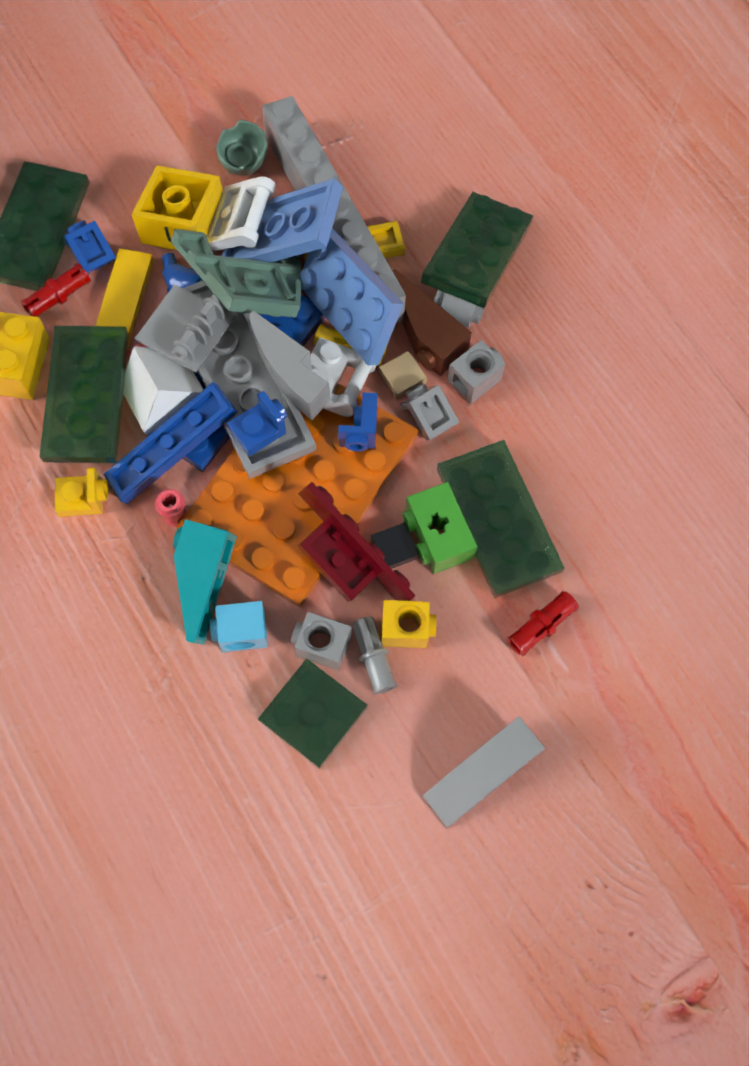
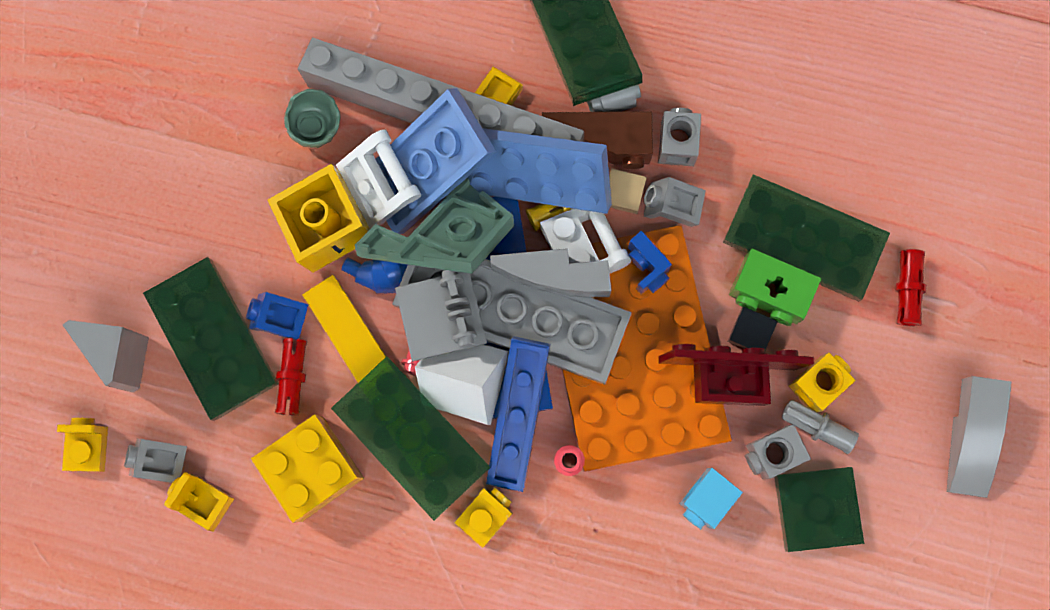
camera: 35 degrees left, 10 degrees up
teal slope [173,519,237,645] -> none
blue bracket [228,391,287,457] -> none

